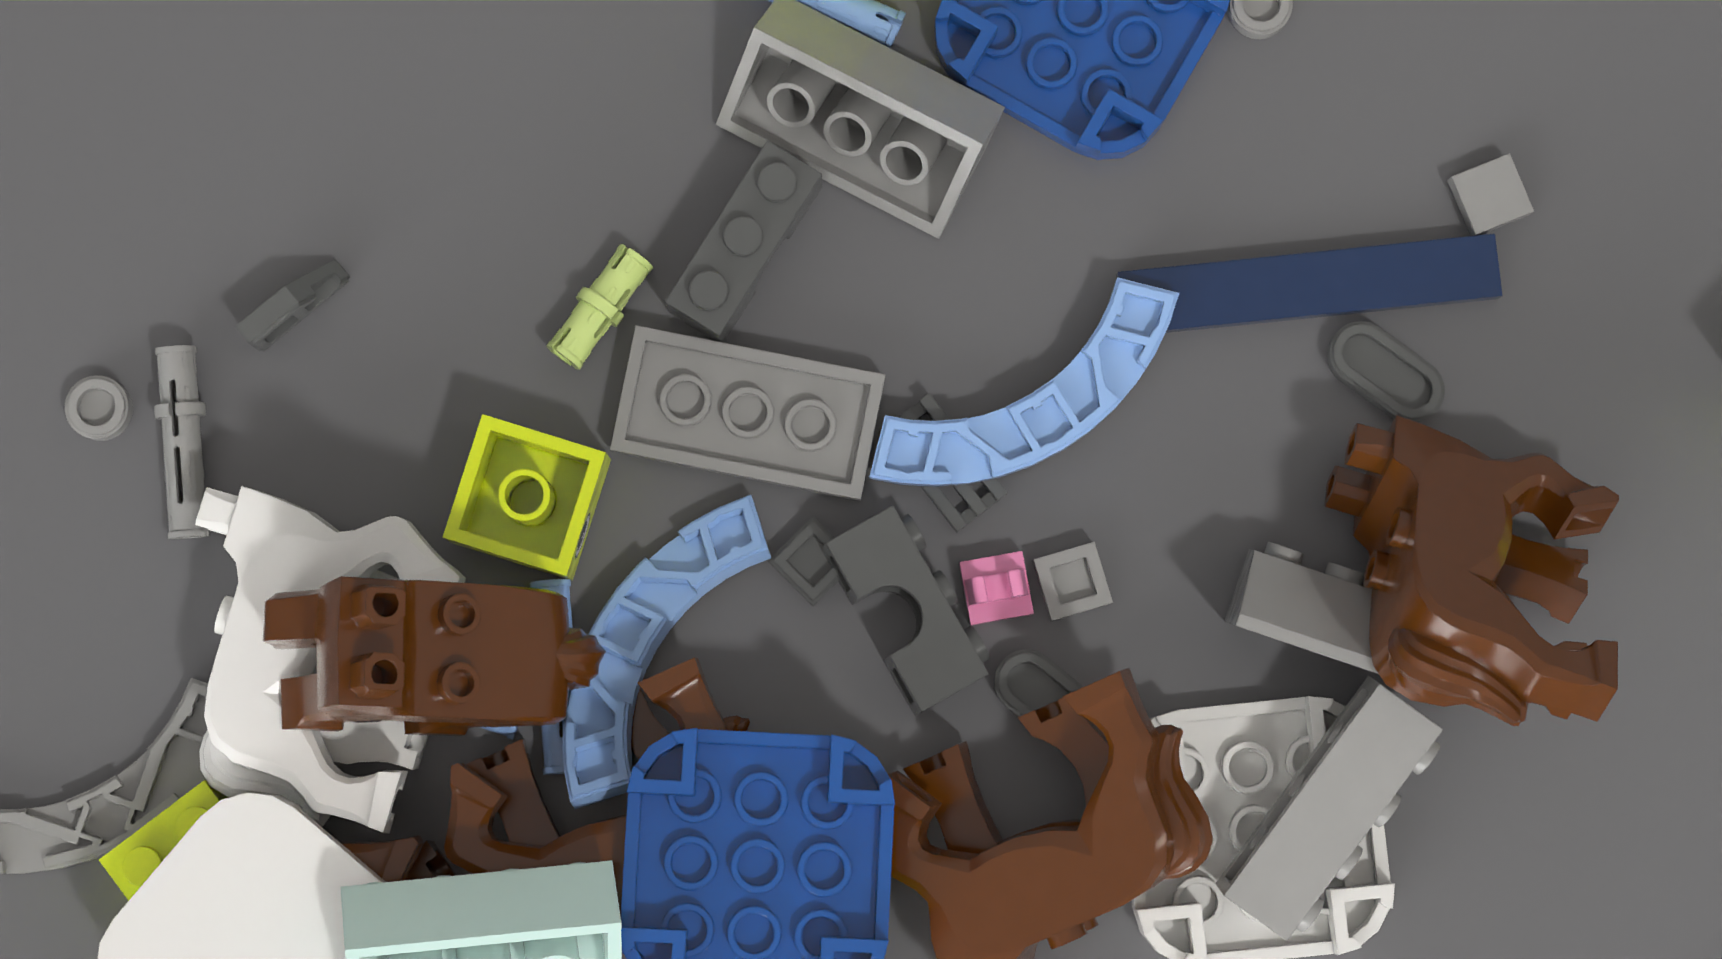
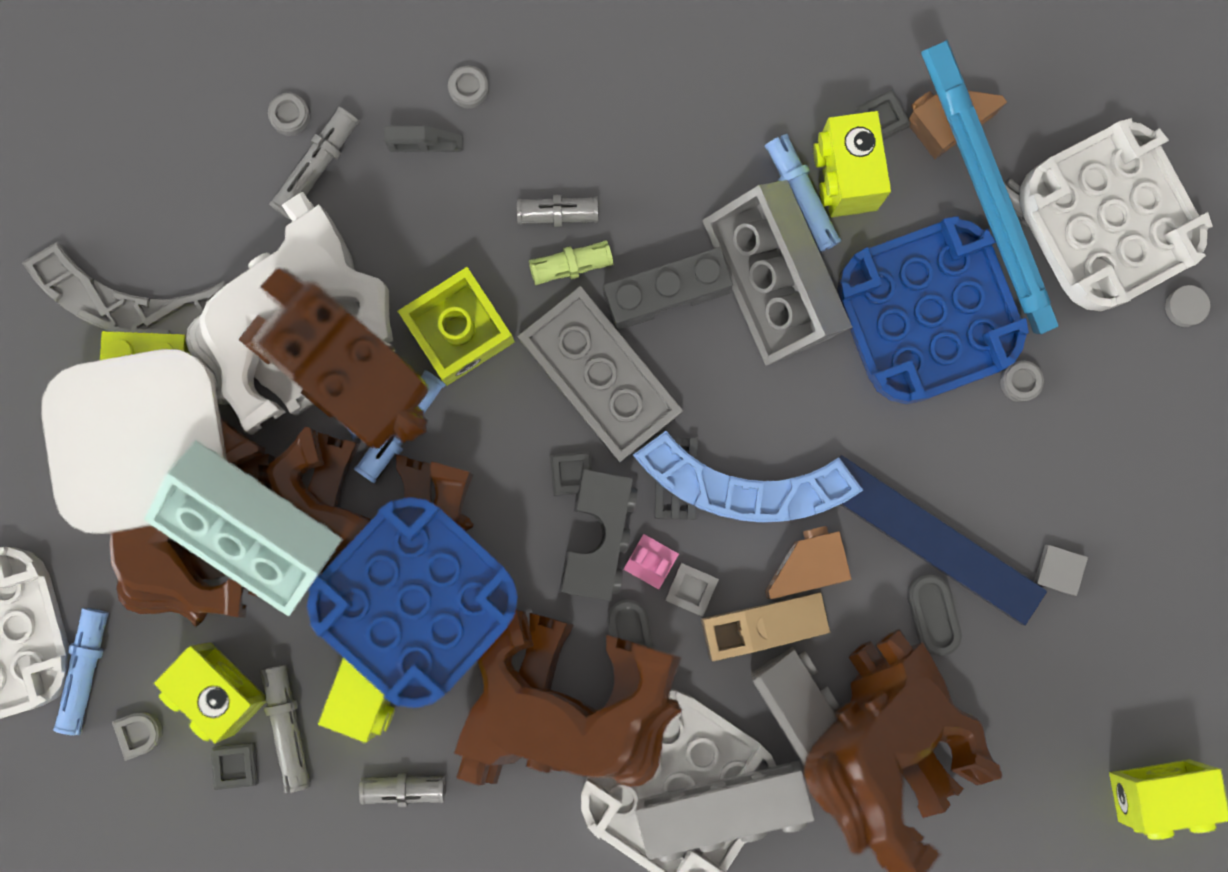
camera: 40 degrees right, 0 degrees up
light blue tile [562,494,771,809] -> none
none -> light grey tile [448,66,489,109]
none -> light grey pin [517,194,598,227]
none -> tan slope [701,592,830,661]
none -> medium nougat slope [765,526,852,599]

